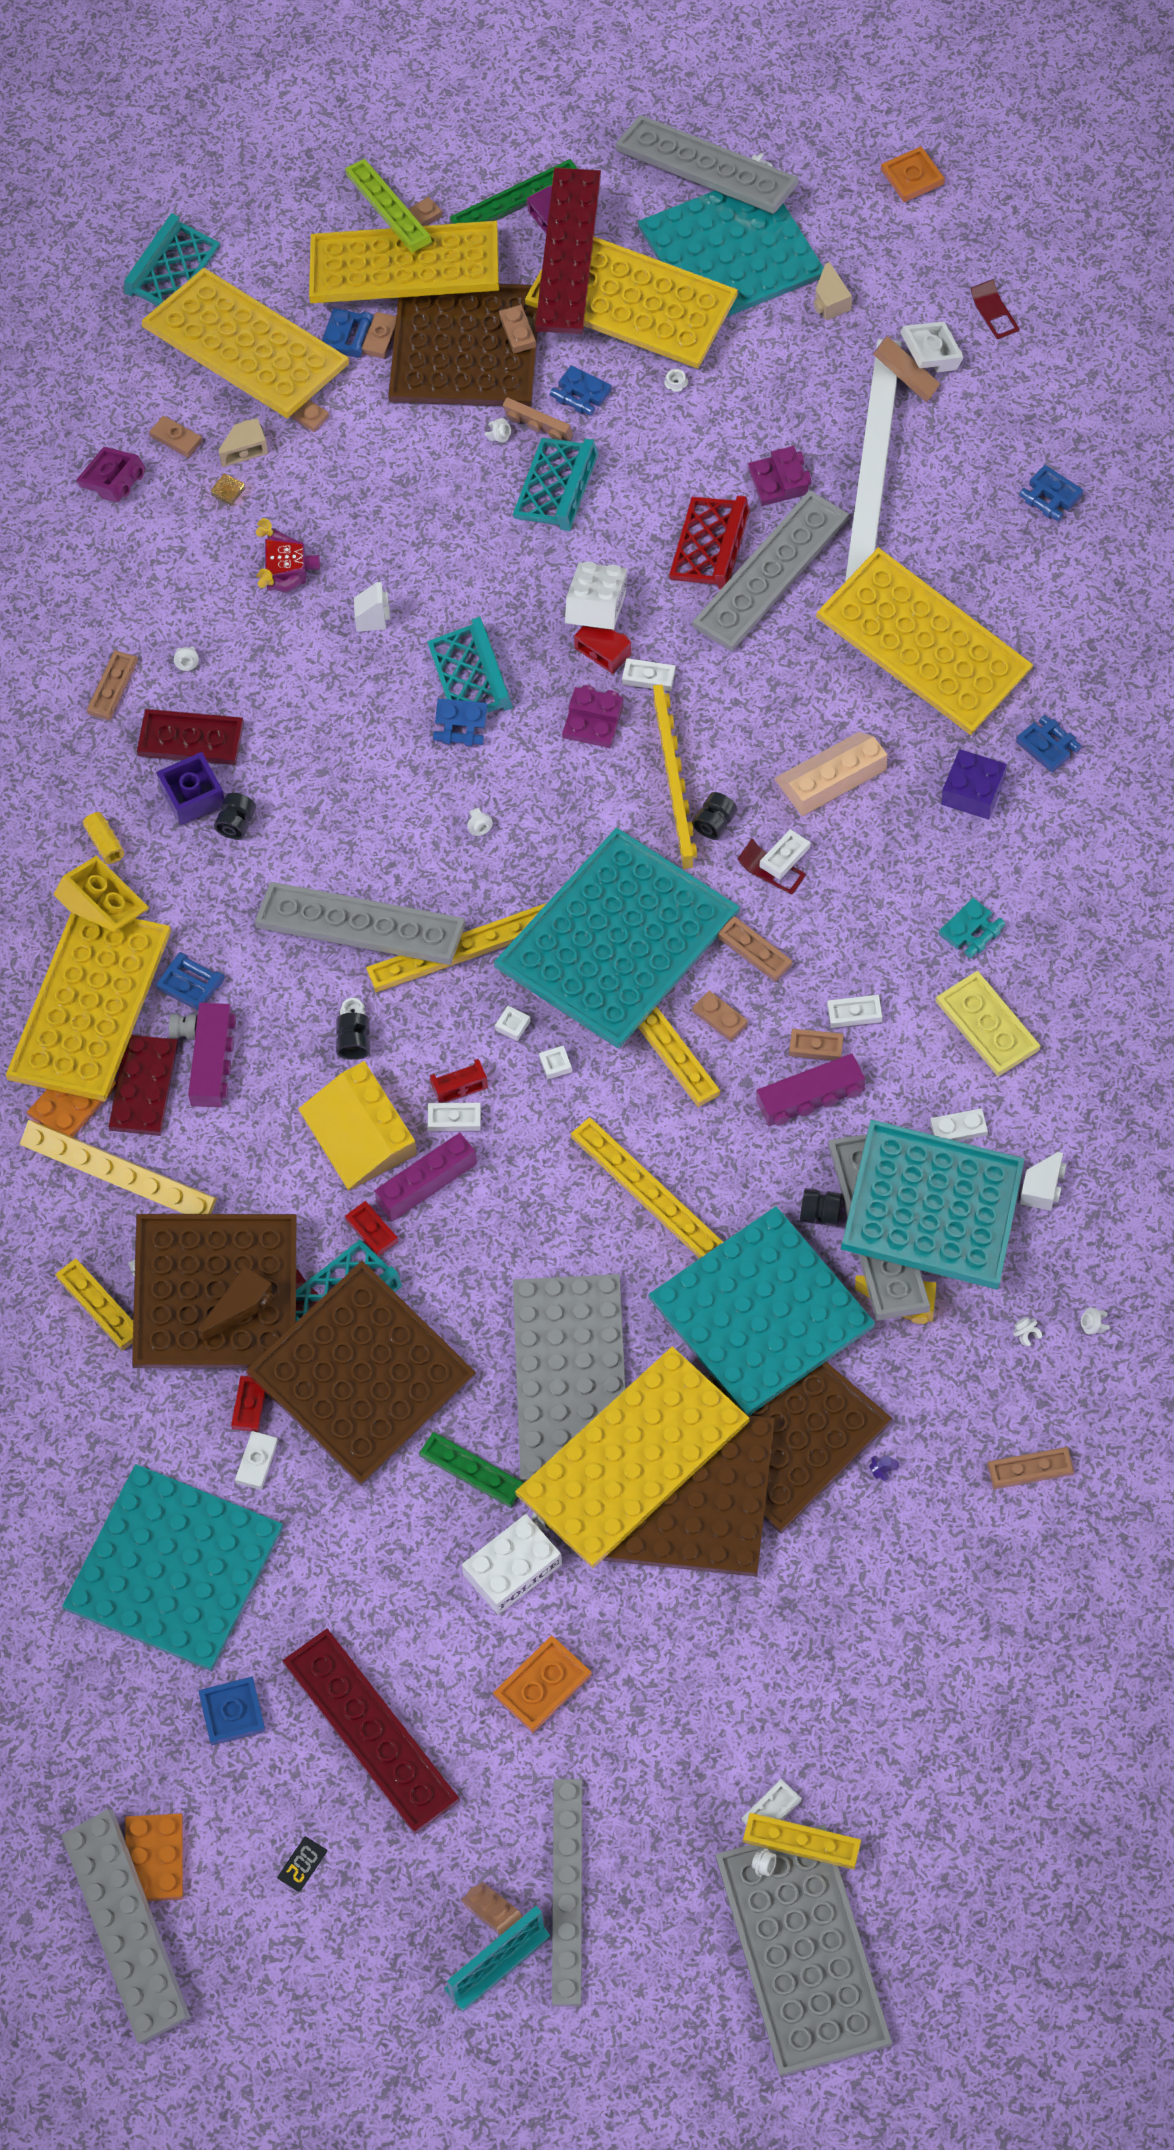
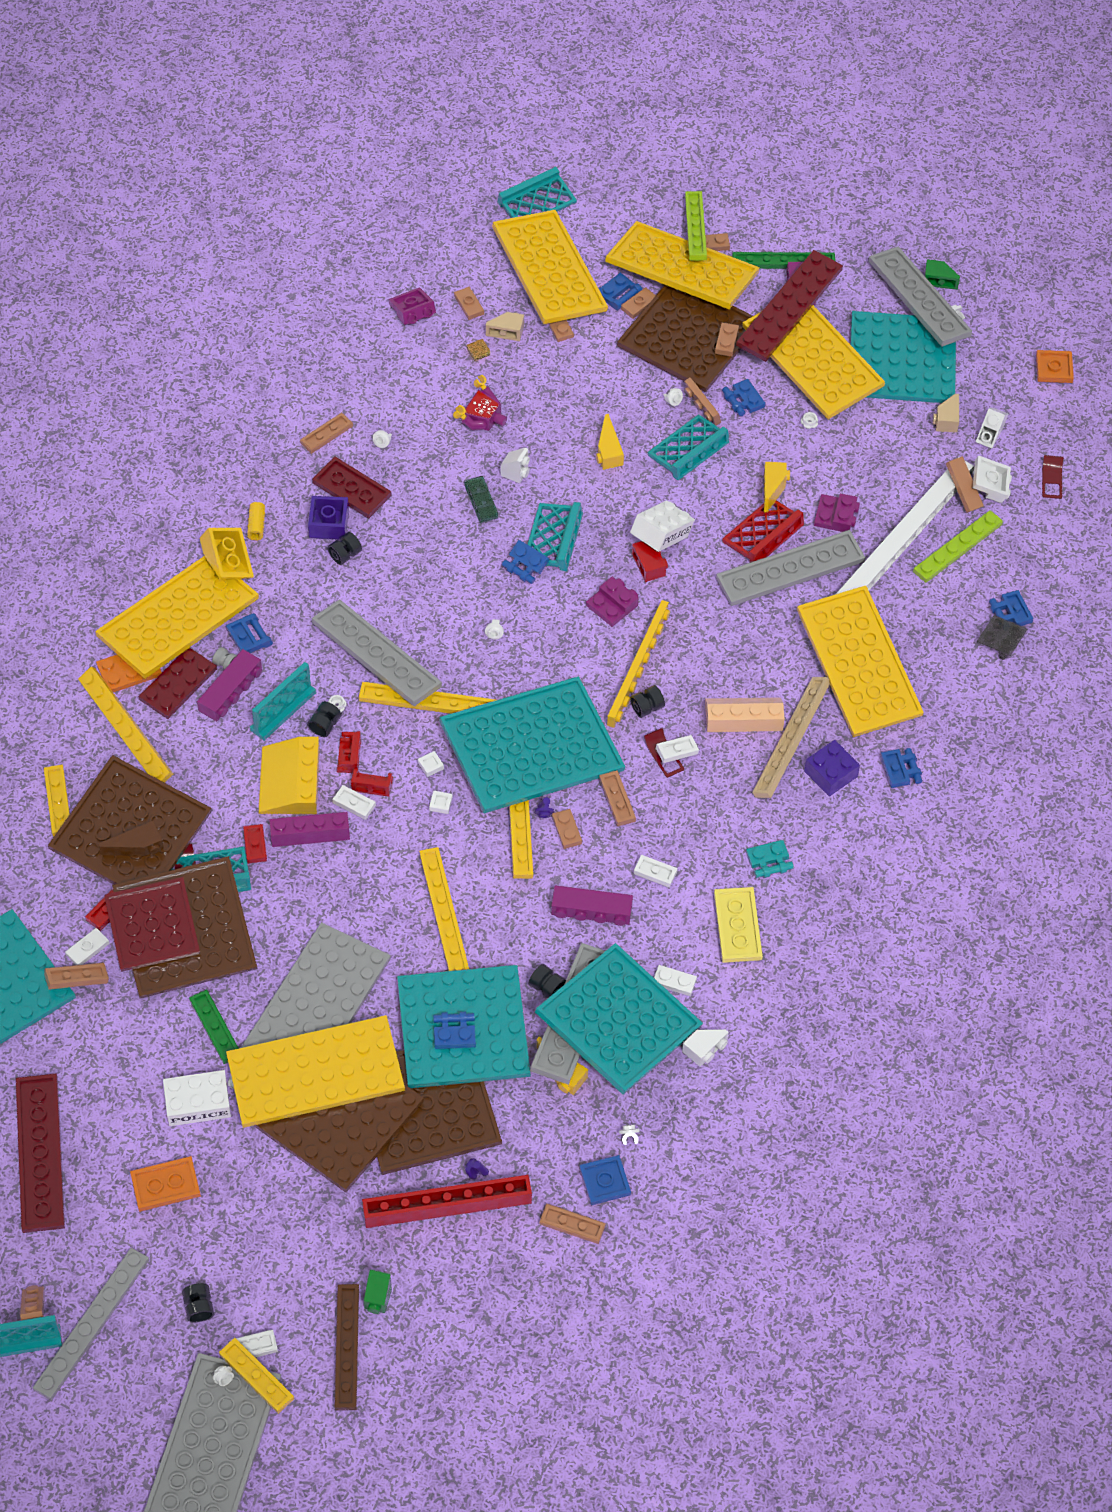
camera: 25 degrees right, 5 degrees down
white plate [622,658,676,692] -> none
nougat plate [789,1029,844,1061] -> none
white plate [1081,1307,1110,1335] -> none
none -> nougat plate [44,963,109,989]
none -> dark red plate [104,877,200,972]
none -> black wheel [182,1283,215,1323]
none -> teal fence [250,662,316,741]
none -> reddish brown plate [335,1284,359,1411]
none -> red hinge [337,731,361,773]
none -> red brick [362,1174,532,1228]
none -> green slope [364,1269,392,1314]
none -> blue plate [433,1011,476,1049]
none -> clear green beam [464,476,498,523]
none -> dark purple plate [535,797,554,818]
none -> blue plate [579,1155,631,1206]
none -> yellow slope [596,414,624,470]
none -> tan plate [752,677,830,798]
none -> yellow slope [764,462,790,512]
none -> lime plate [913,510,1003,583]
none -> green slope [924,259,960,290]
none -> white slope [976,407,1009,448]
none -> clear smoke hinge [977,615,1028,660]

